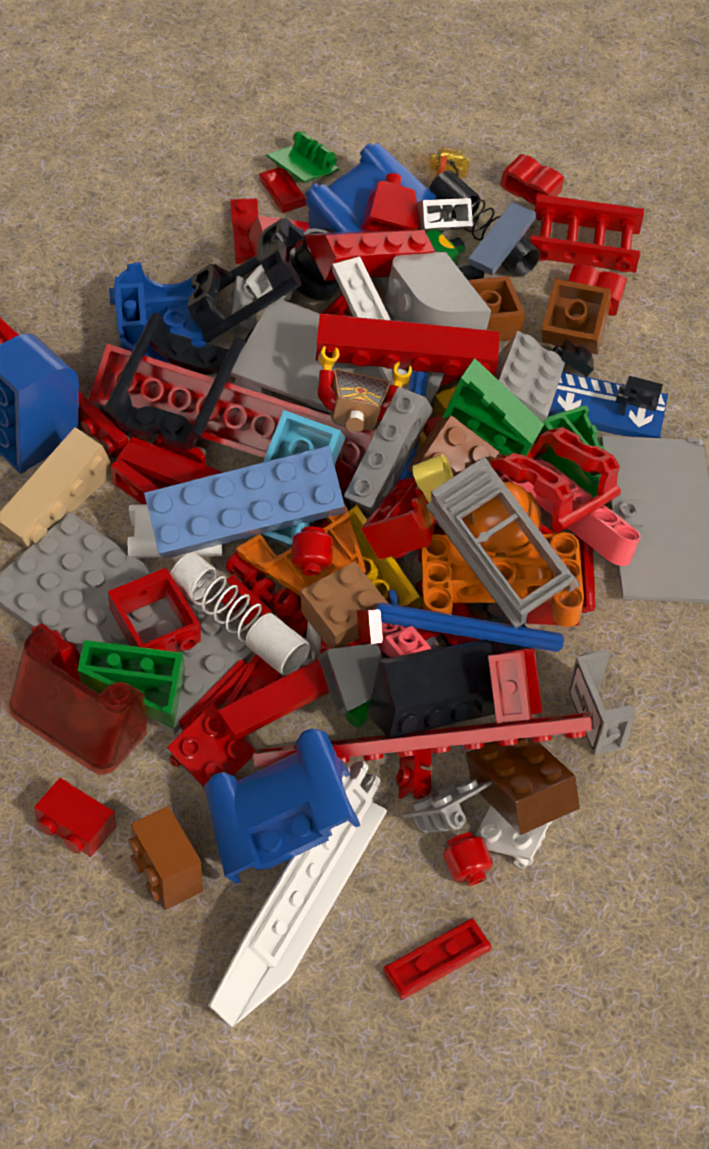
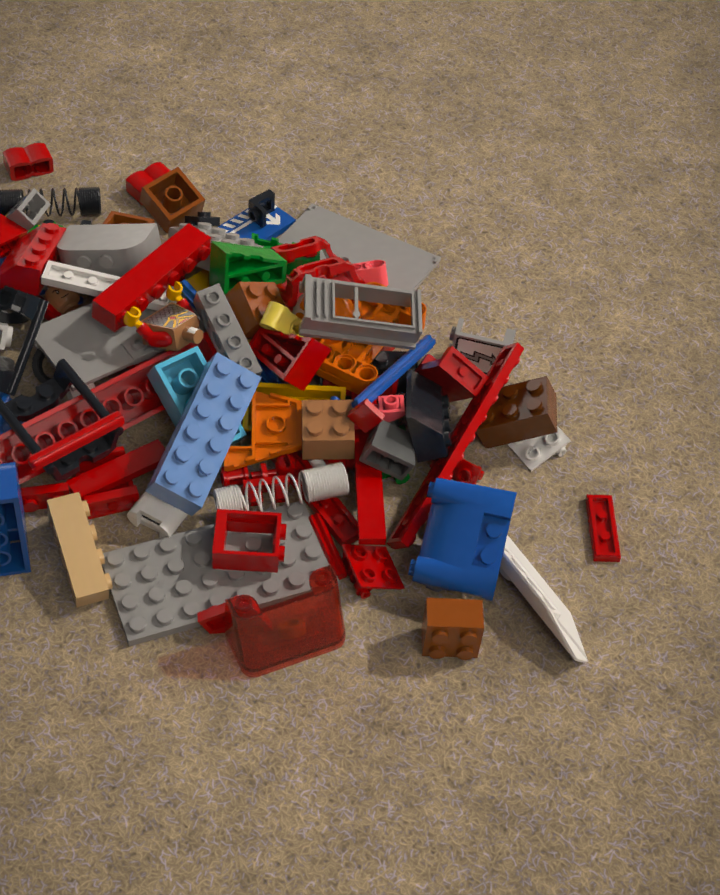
camera: 60 degrees left, 5 degrees down
red brick [34,777,116,857] -> none
green wedge [78,640,185,729] -> none
red head [291,526,333,576] -> none
light grey hinge [403,779,492,833] -> none
red head [443,832,493,887] -> none
sand blue tile [468,202,536,275] -> none
red fence [530,194,644,273] -> none
none -> red axle [28,411,125,471]

